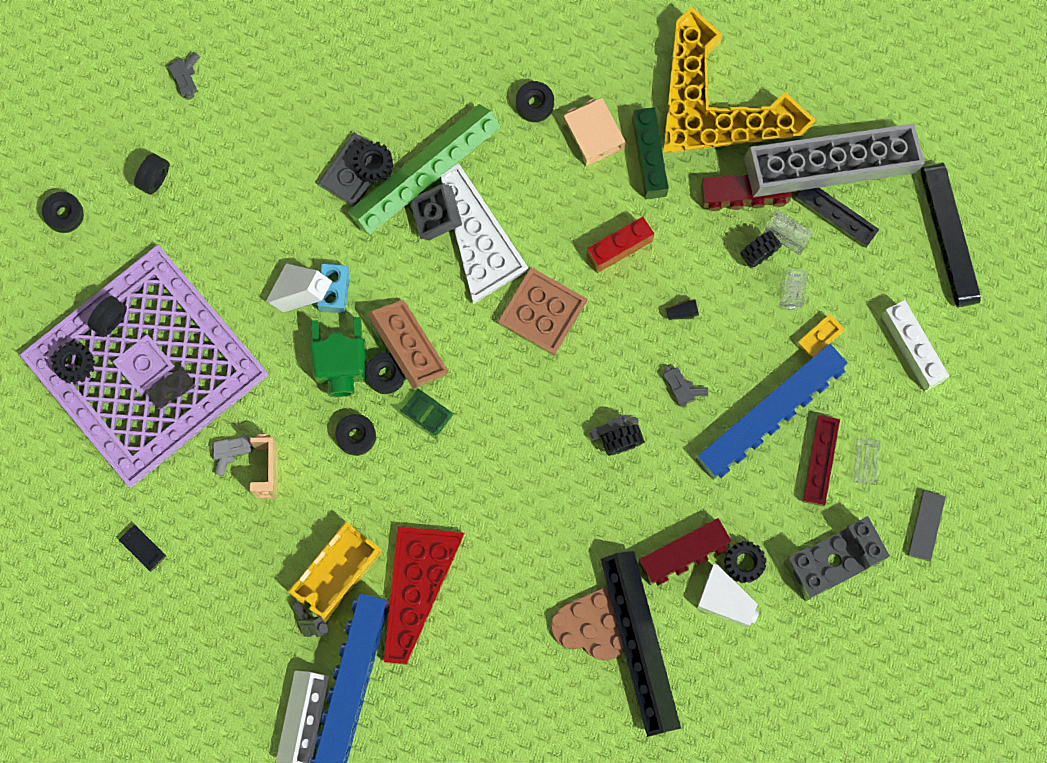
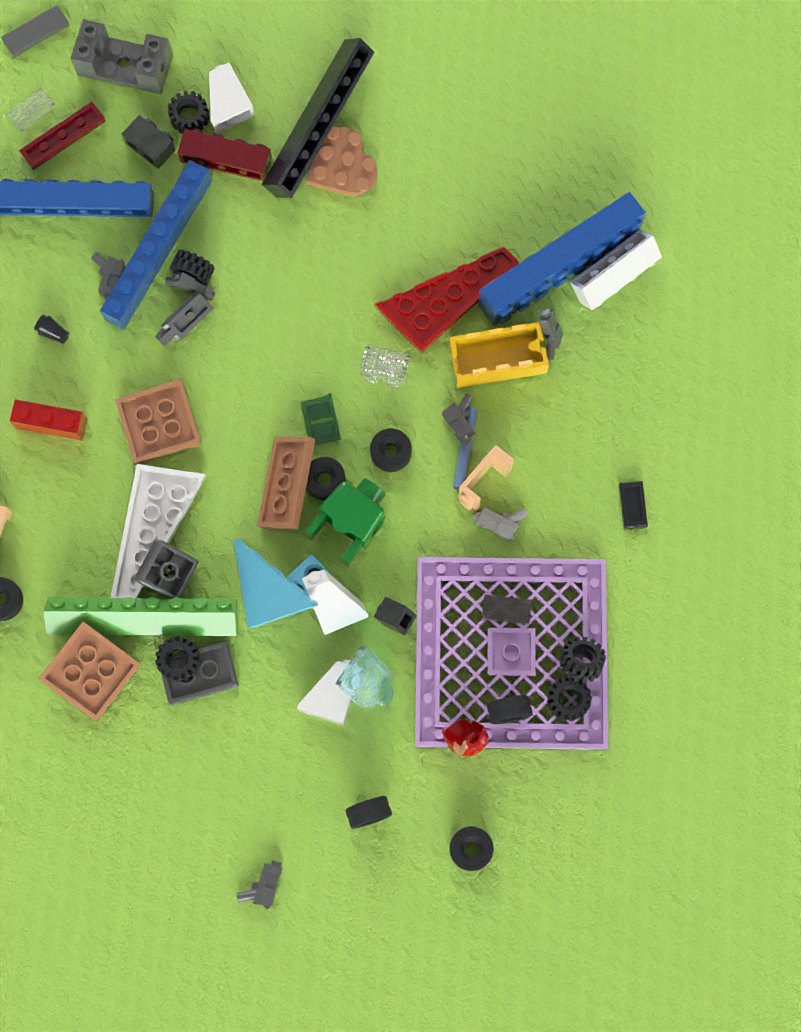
camera: 135 degrees left, 0 degrees up
none -> nougat plate [38,621,141,722]
none -> blue brick [100,160,212,329]
none -> pearl dark grey brick [122,115,176,169]
none -> dark grey hinge [155,291,213,347]
none -> medium azure tile [234,539,318,628]
none -> white slope [297,659,361,725]
none -> clear light blue plate [335,645,394,709]
none -> clear brick [360,345,411,387]
none -> pearl dark grey brick [374,597,417,635]
none -> dark grey piece [442,394,476,444]
none -> red hair [442,719,489,757]
none -> medium blue piece [453,408,478,490]
none -> black tyre [560,637,606,683]

